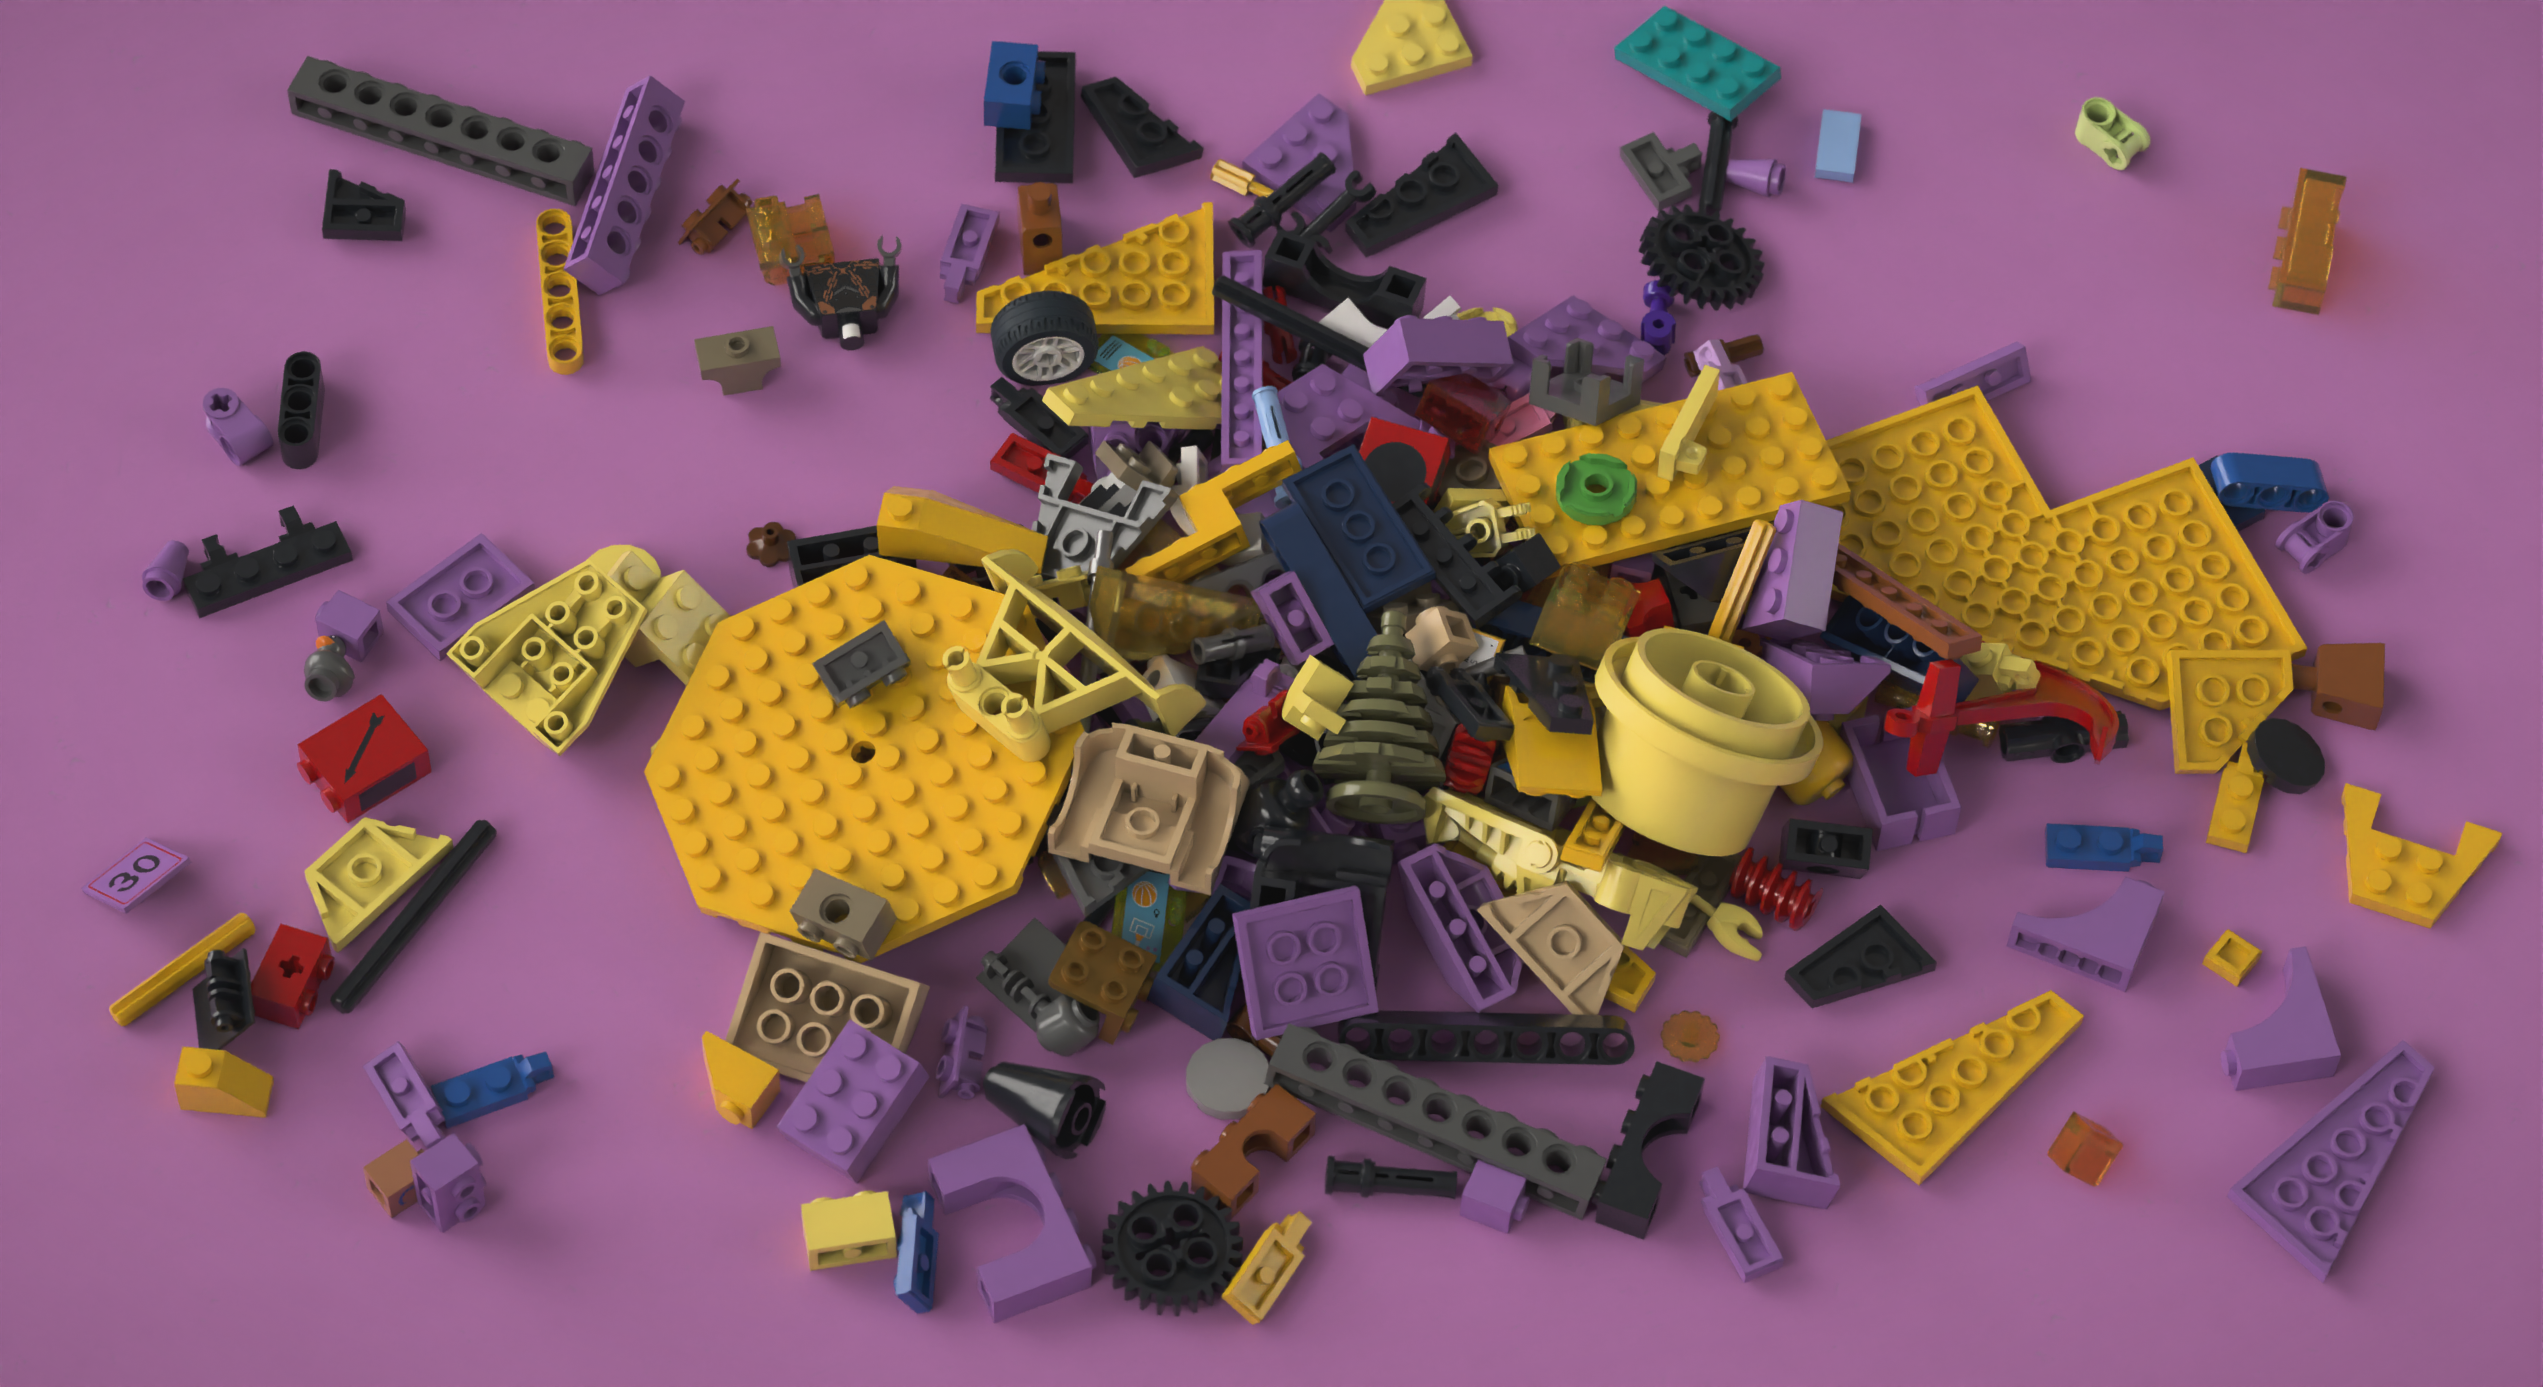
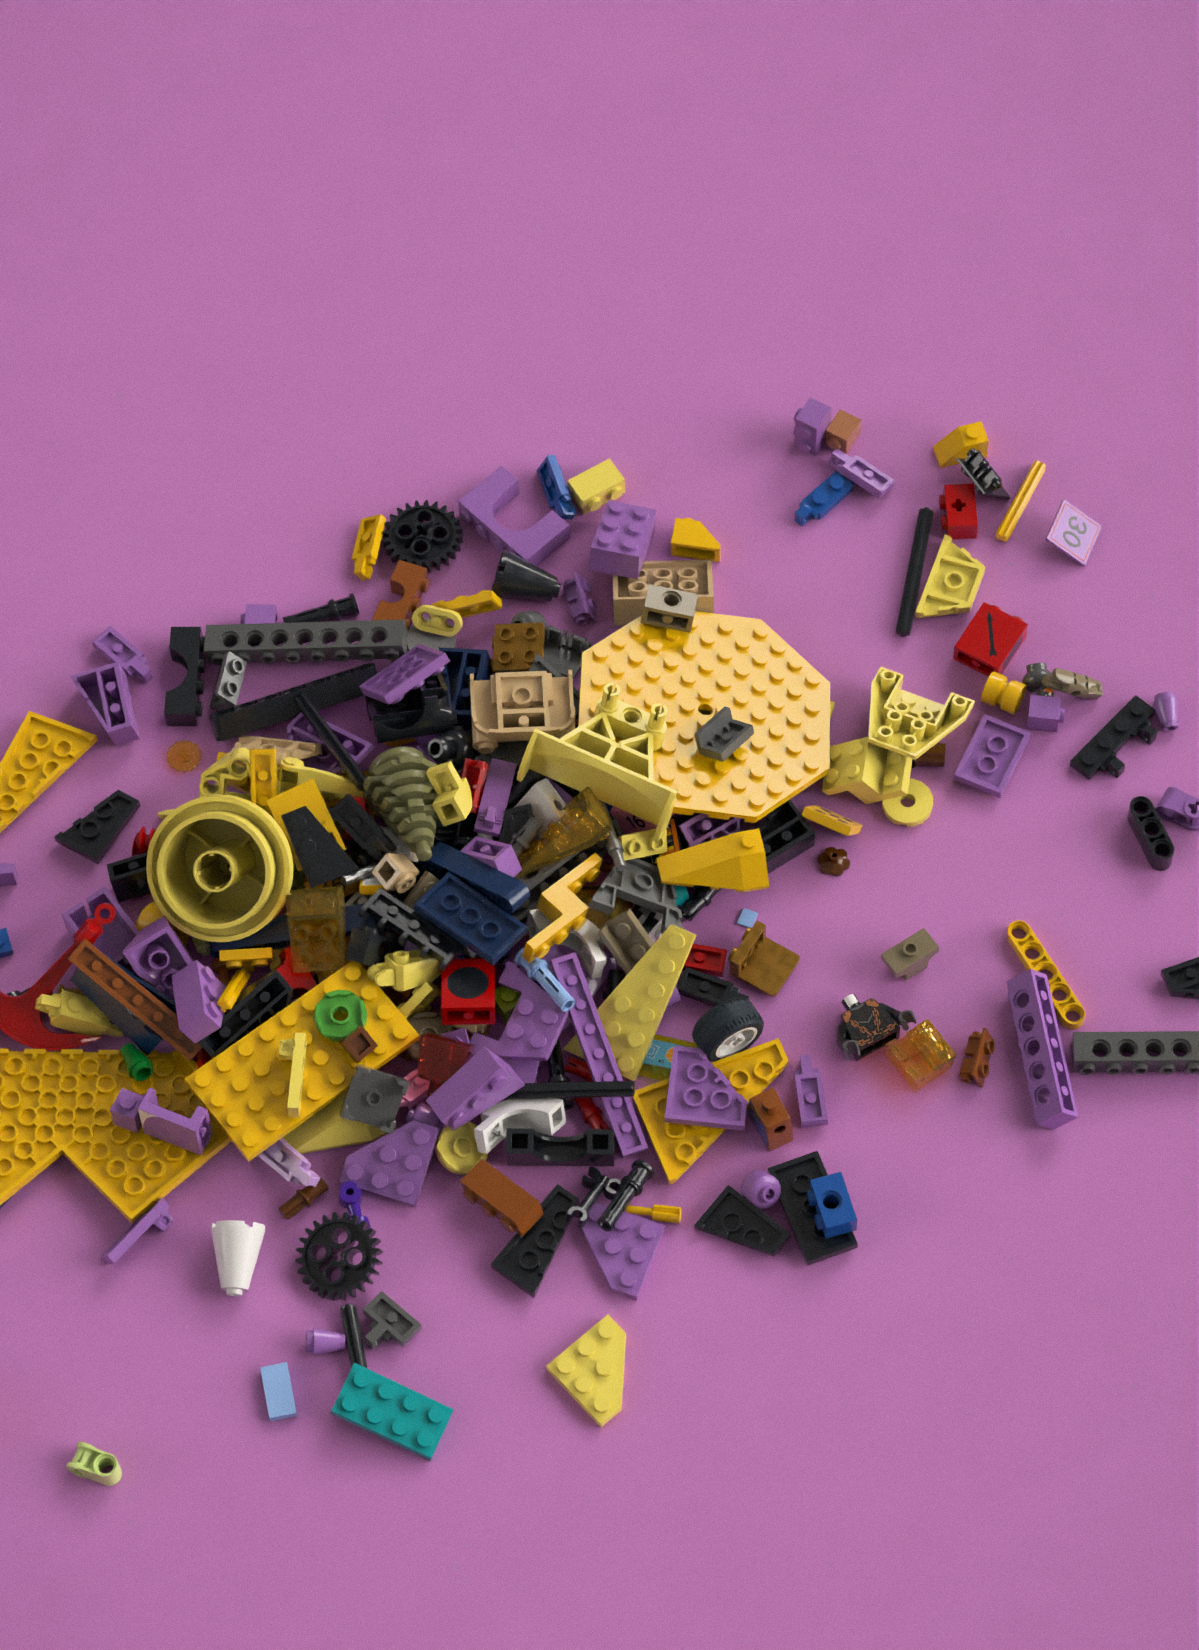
camera: 165 degrees right, 5 degrees up
none -> medium lavender brick [110,1088,142,1133]
none -> green cone [121,1043,153,1082]
none -> medium lavender panel [137,1088,213,1155]
none -> dark grey bracket [210,651,247,712]
none -> white cone [211,1220,265,1296]
none -> black axle [294,693,366,791]
none -> reddish brown tile [339,1025,378,1063]
none -> light yellow plate [412,605,463,637]
none -> yellow hinge [431,590,502,618]
none -> dark orange brick [460,1159,544,1236]
none -> medium lavender plate [665,1046,747,1131]
none -> pearl gold bracket [728,920,800,997]
none -> medium lavender head [741,1170,781,1209]
none -> yellow tile [802,805,863,836]
none -> yellow wheel [981,671,1027,715]
none -> dark tan hinge [1041,668,1103,699]

